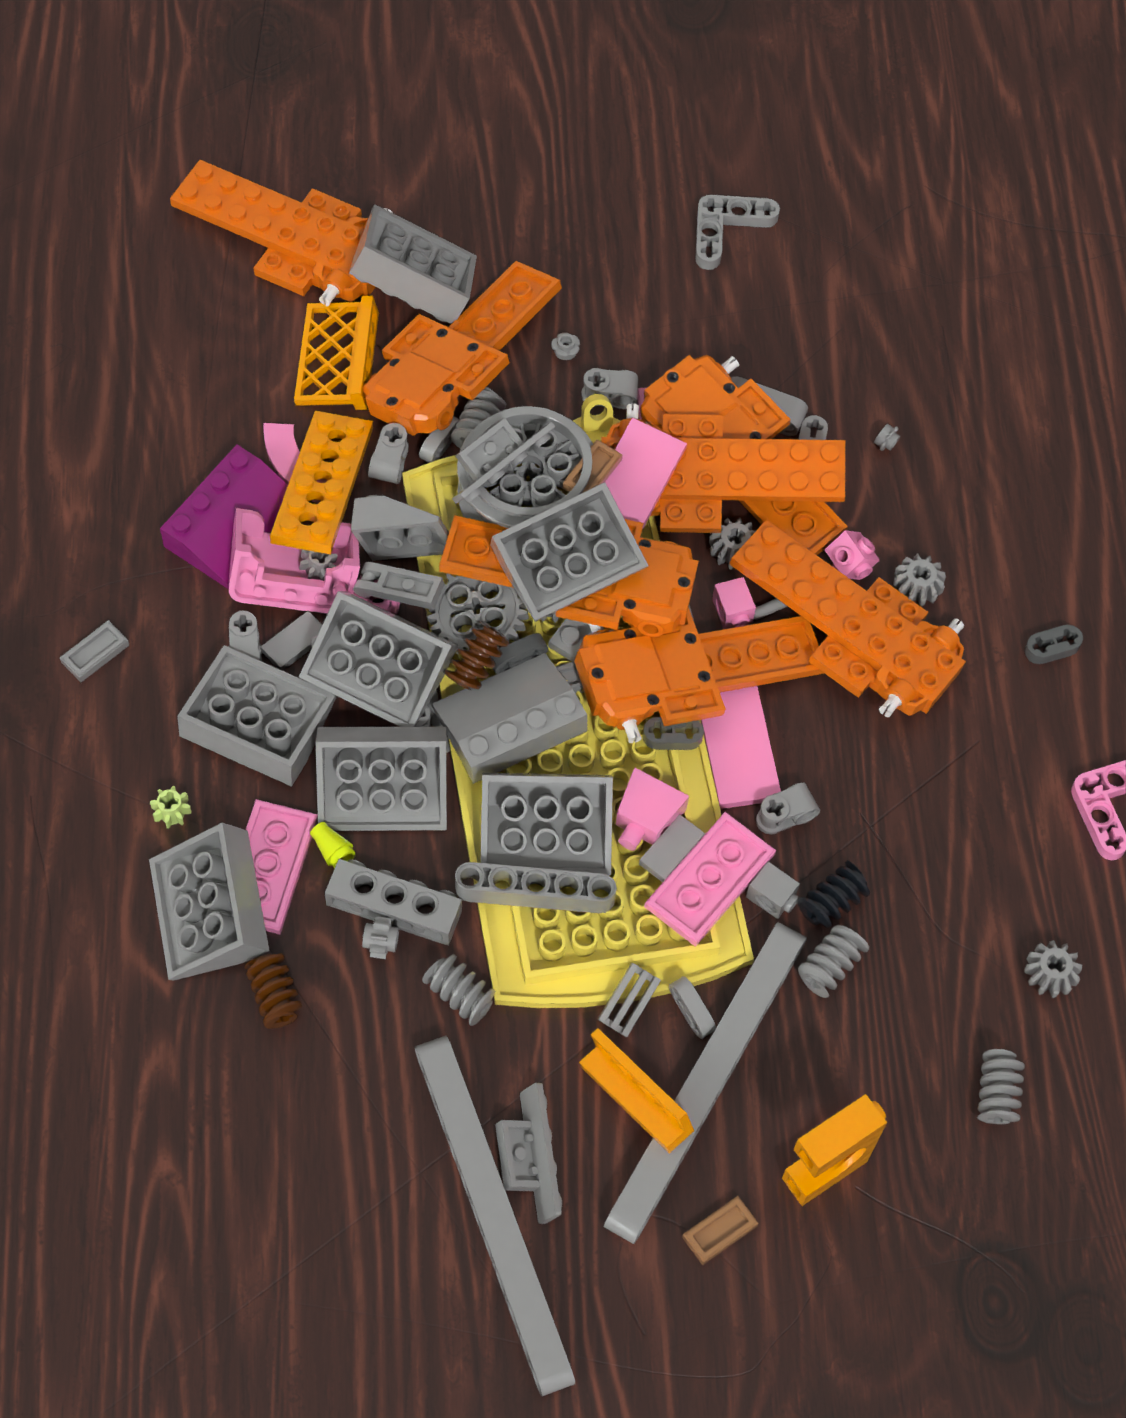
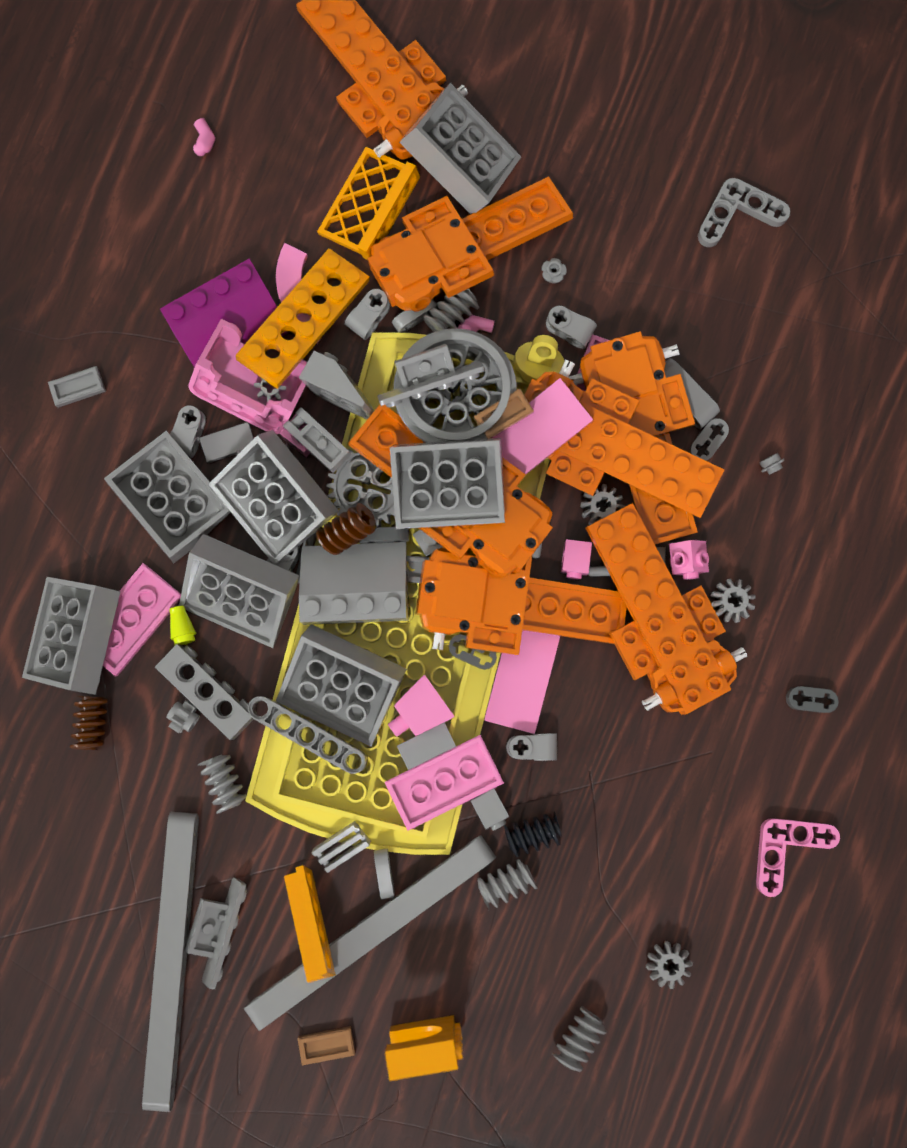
camera: 30 degrees right, 20 degrees up
yellowish green gear [150,786,192,828] -> none
none -> bright pink arm [193,118,215,156]

